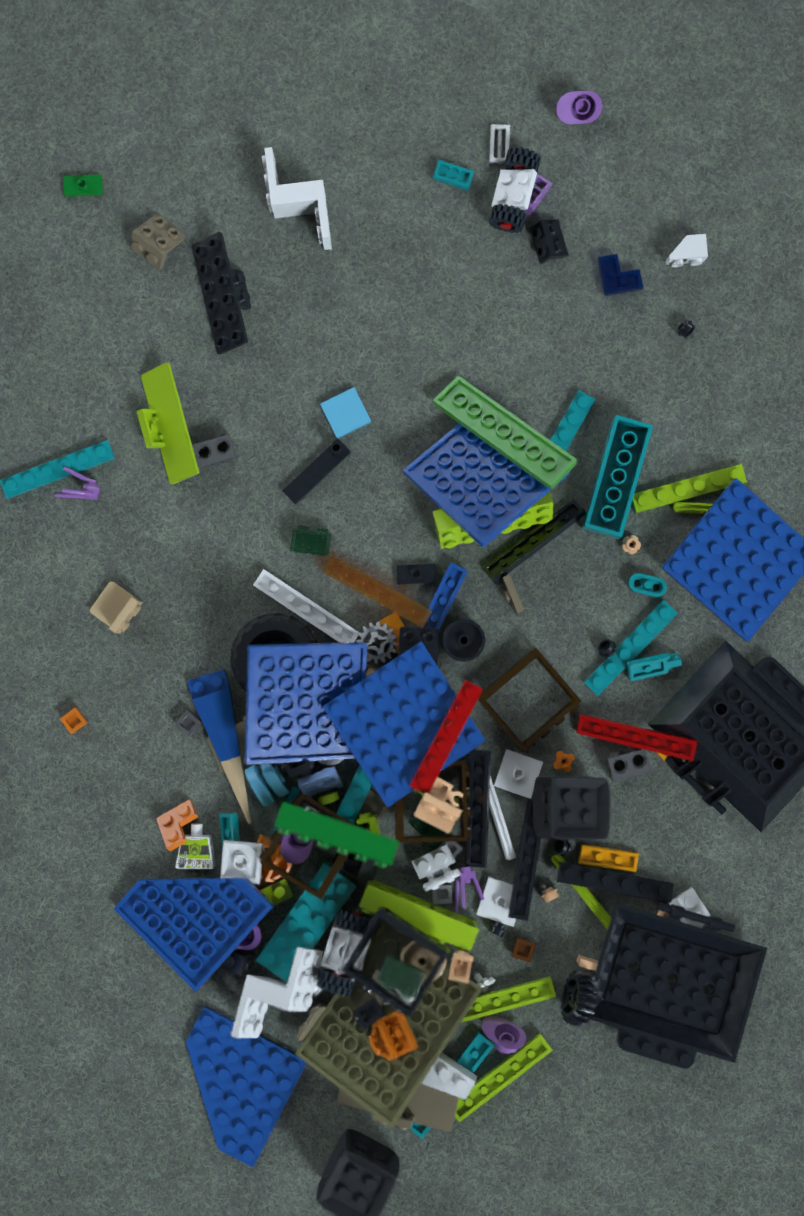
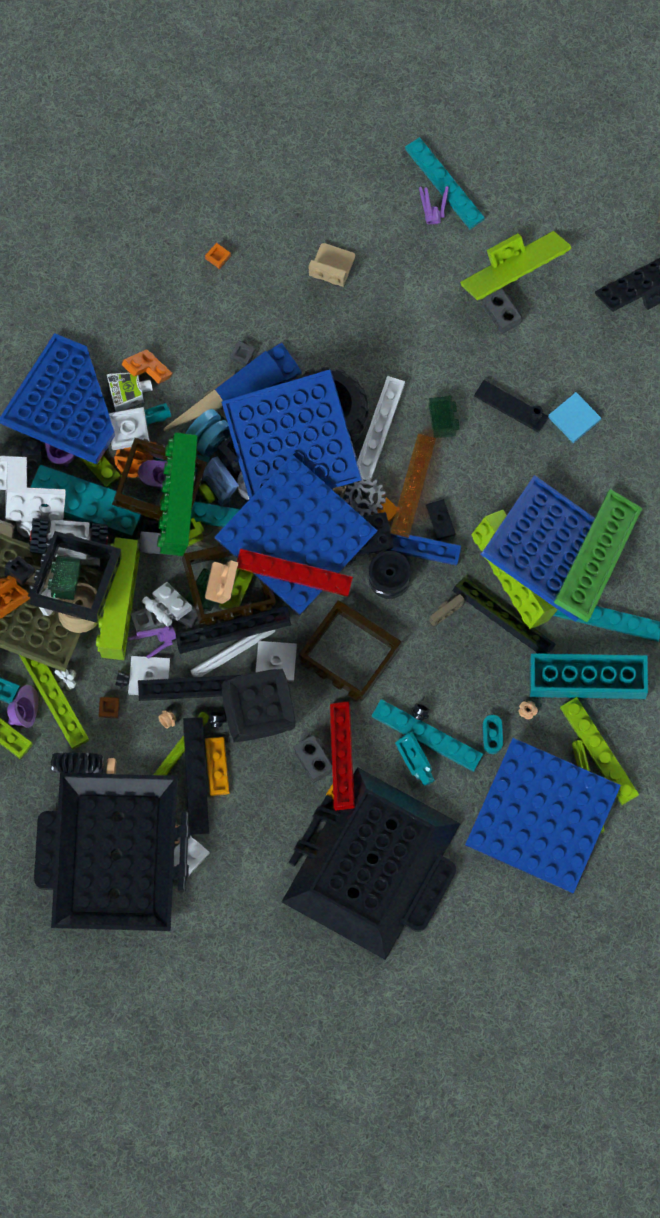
camera: 75 degrees right, 15 degrees down
light nougat plate [429,777,464,807] -> none
light nougat bracket [448,950,473,984] -> none
orange plate [553,751,575,772] -> none

